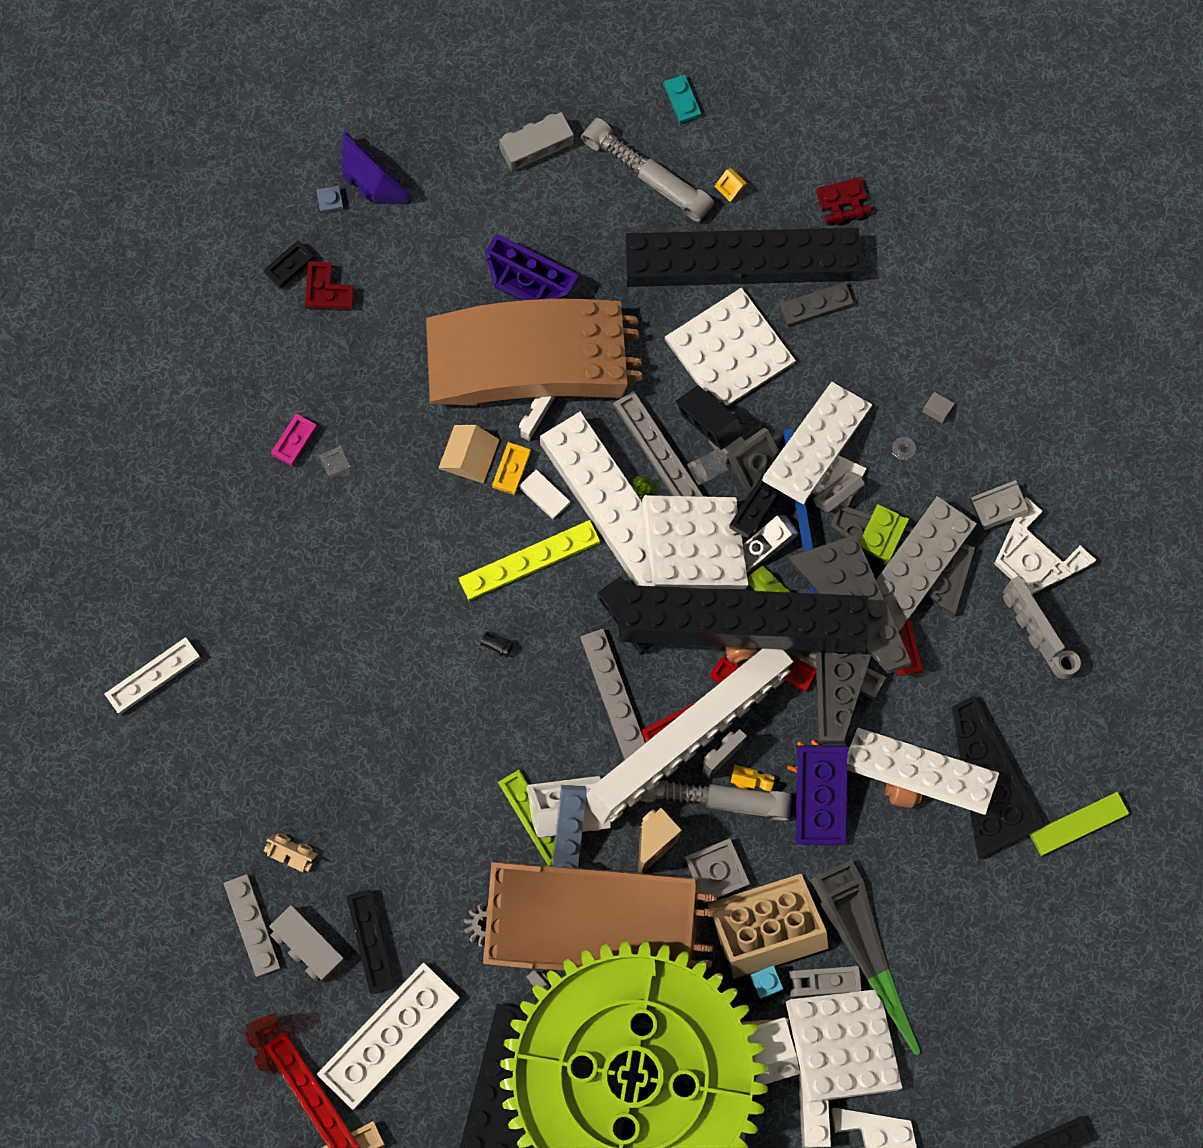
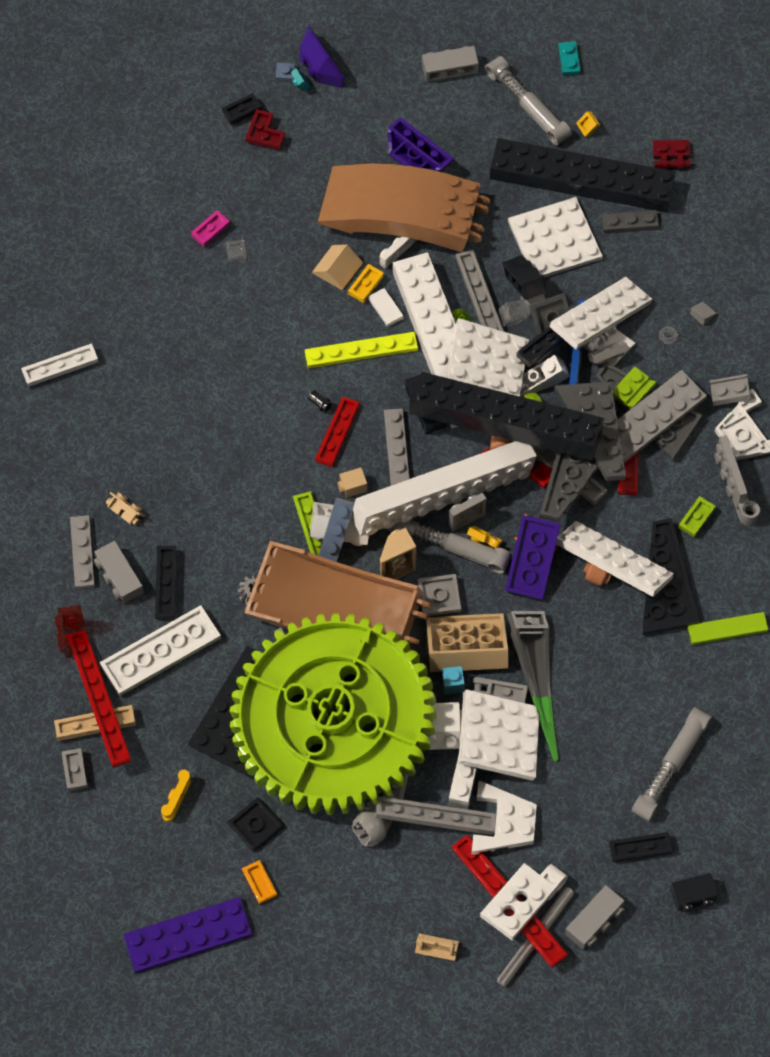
camera: 20 degrees right, 10 degrees down
none -> teal plate [291,68,311,91]
none -> red tile [315,397,360,468]
none -> tan brick [337,467,367,498]
none -> light grey piece [631,707,712,821]
none -> lime plate [678,496,716,538]

